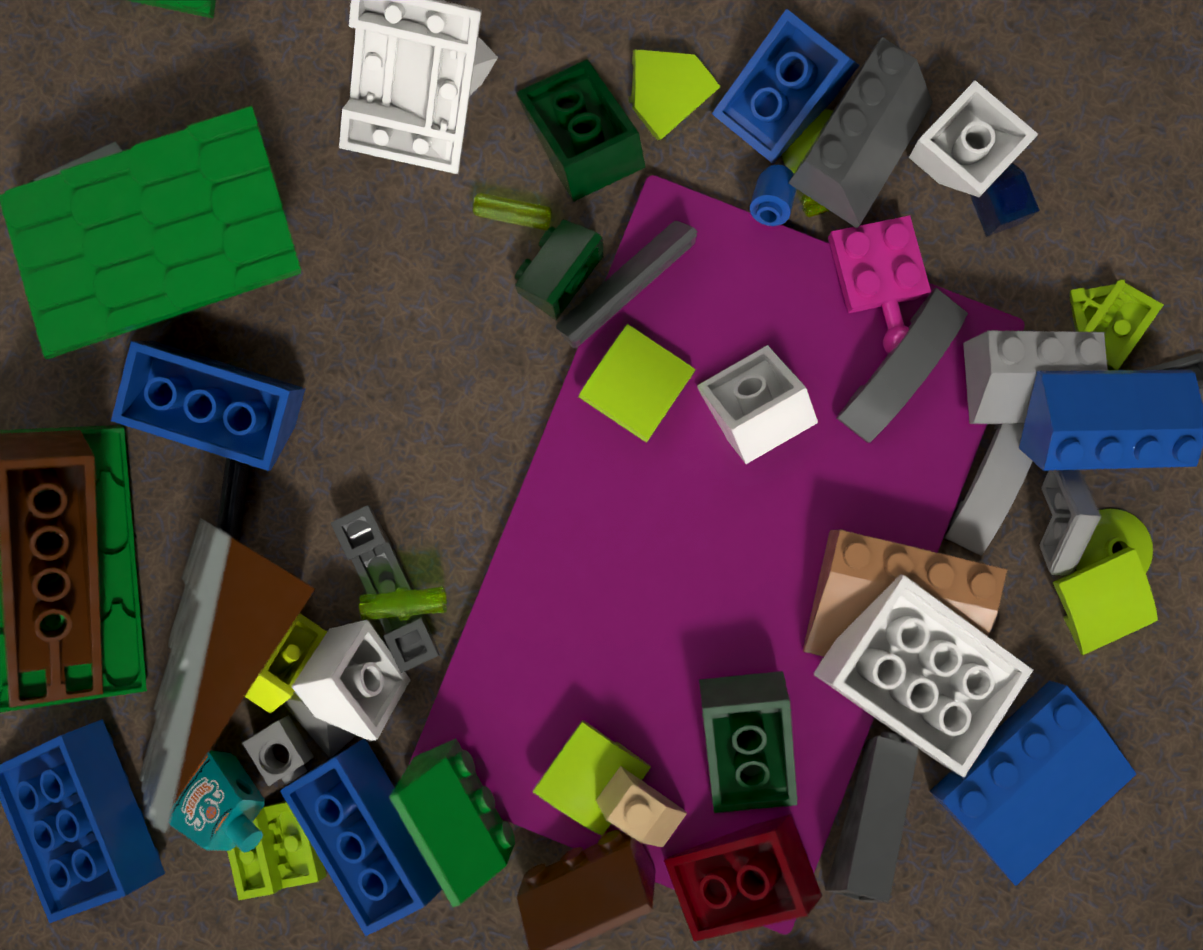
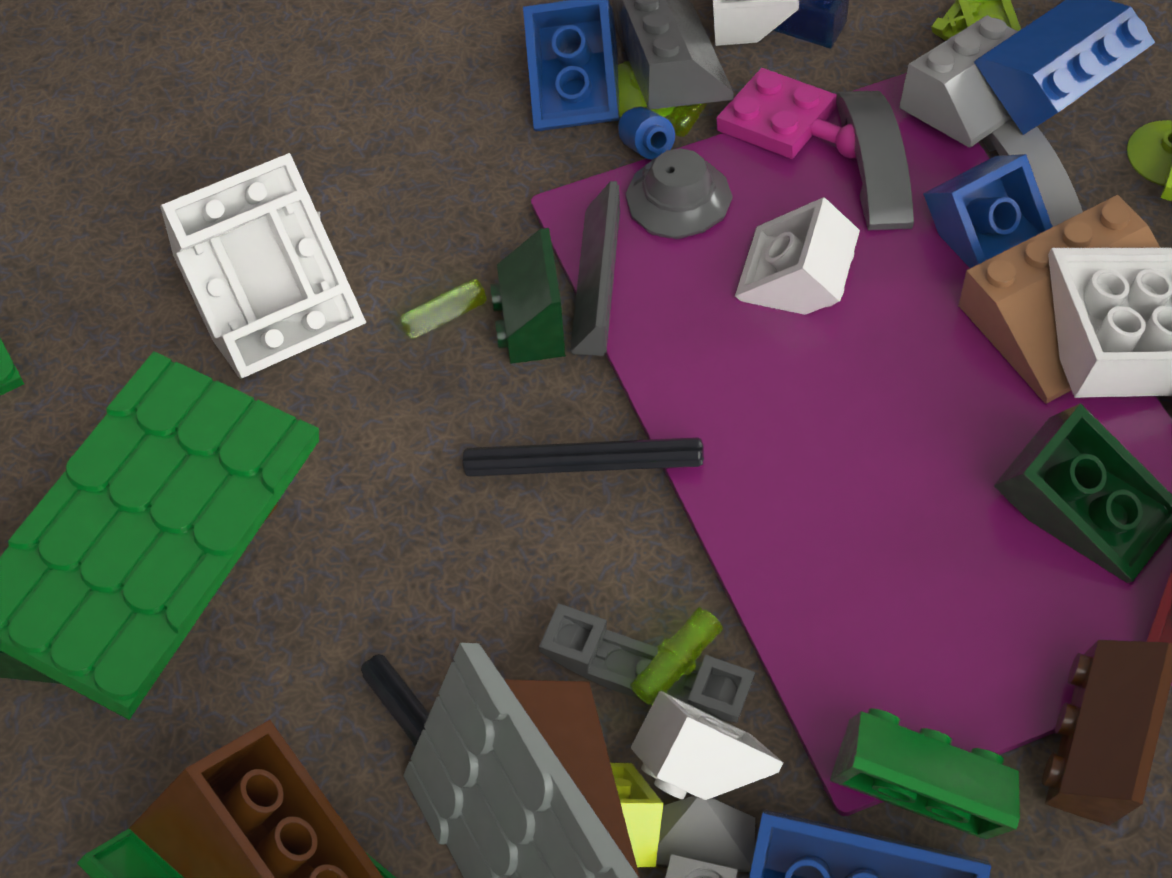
camera: 50 degrees left, 30 degrees down
blue slope [111,340,306,471] -> none
dark green slope [516,59,646,202] -> none
lime slope [533,720,651,836] -> none
lime slope [578,324,696,443] -> none
tan slope [596,766,687,848] -> none
lime slope [629,50,720,140] -> none
light grey brick [1039,470,1101,575] -> none
none -> black axle [462,437,704,476]
none -> dark grey hat [626,148,733,239]
none -> blue slope [923,154,1053,268]

